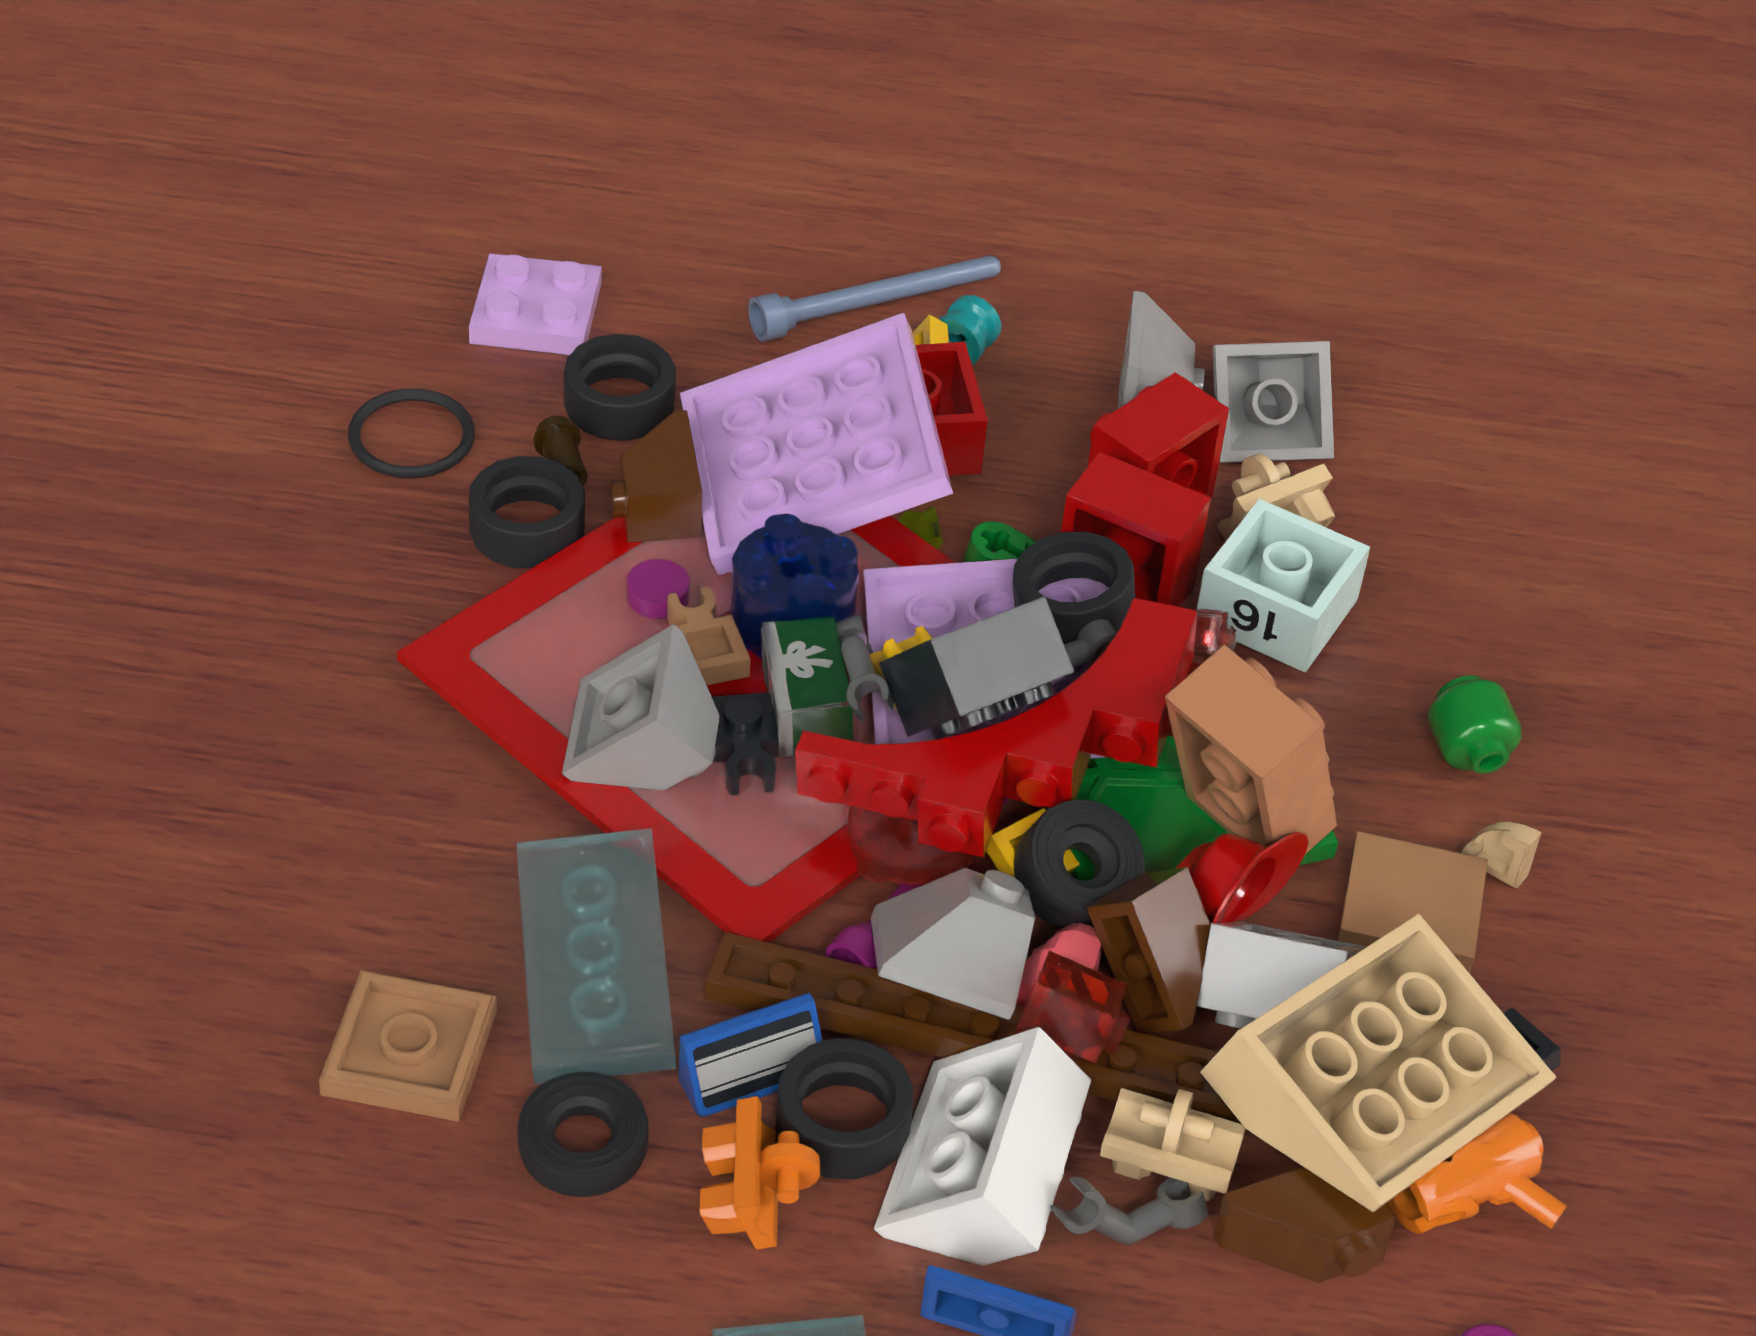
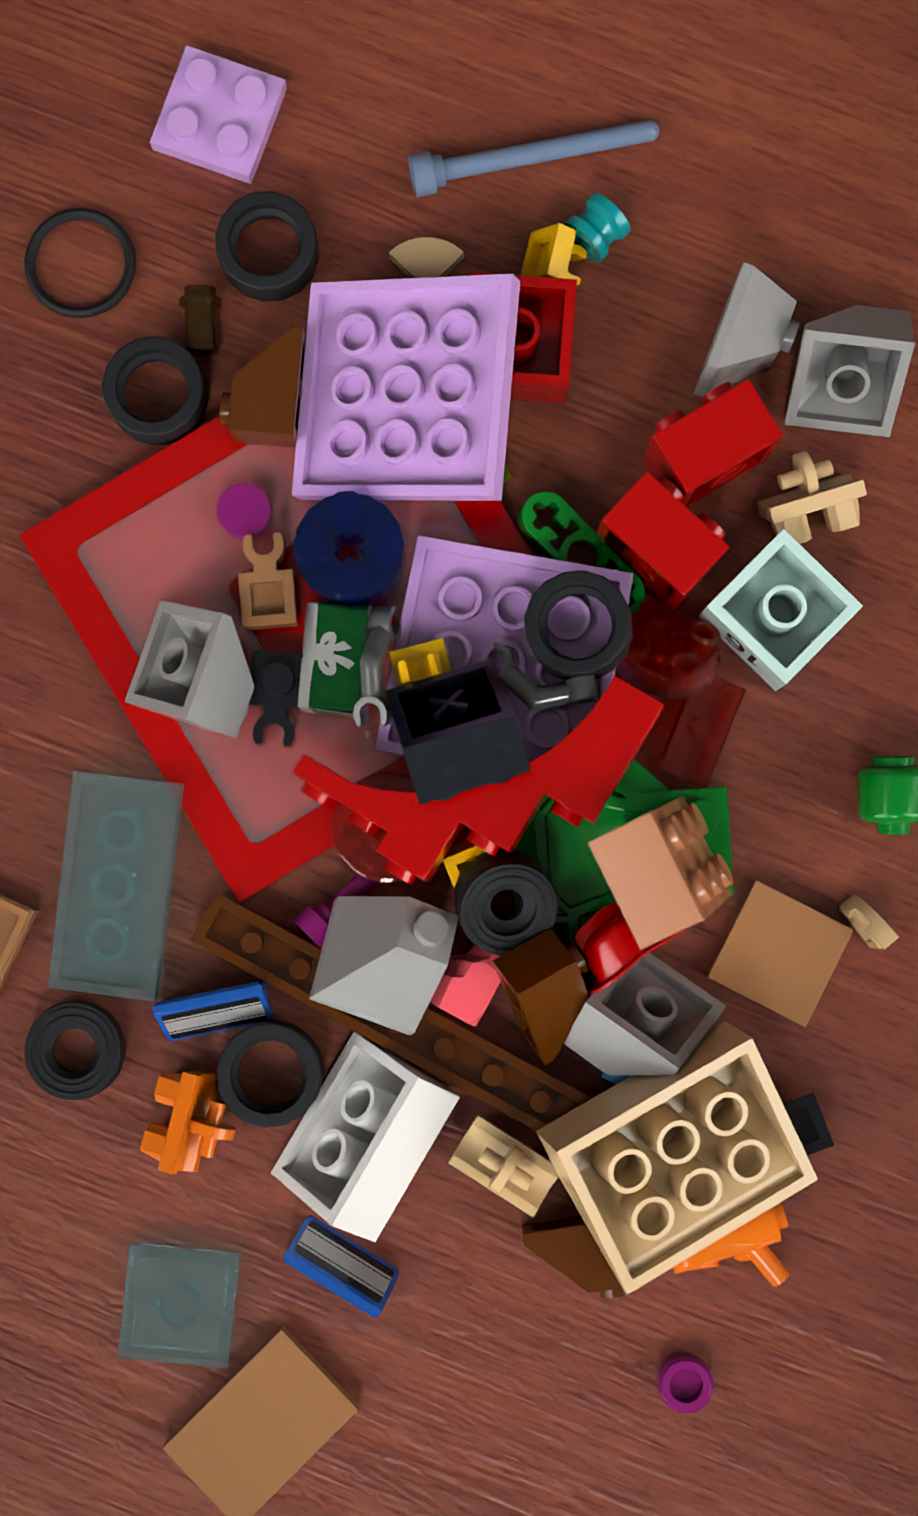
camera: 20 degrees right, 40 degrees up
clear red brick [1013,950,1130,1063] -> none
dark grey arm [1050,1177,1208,1245] -> none

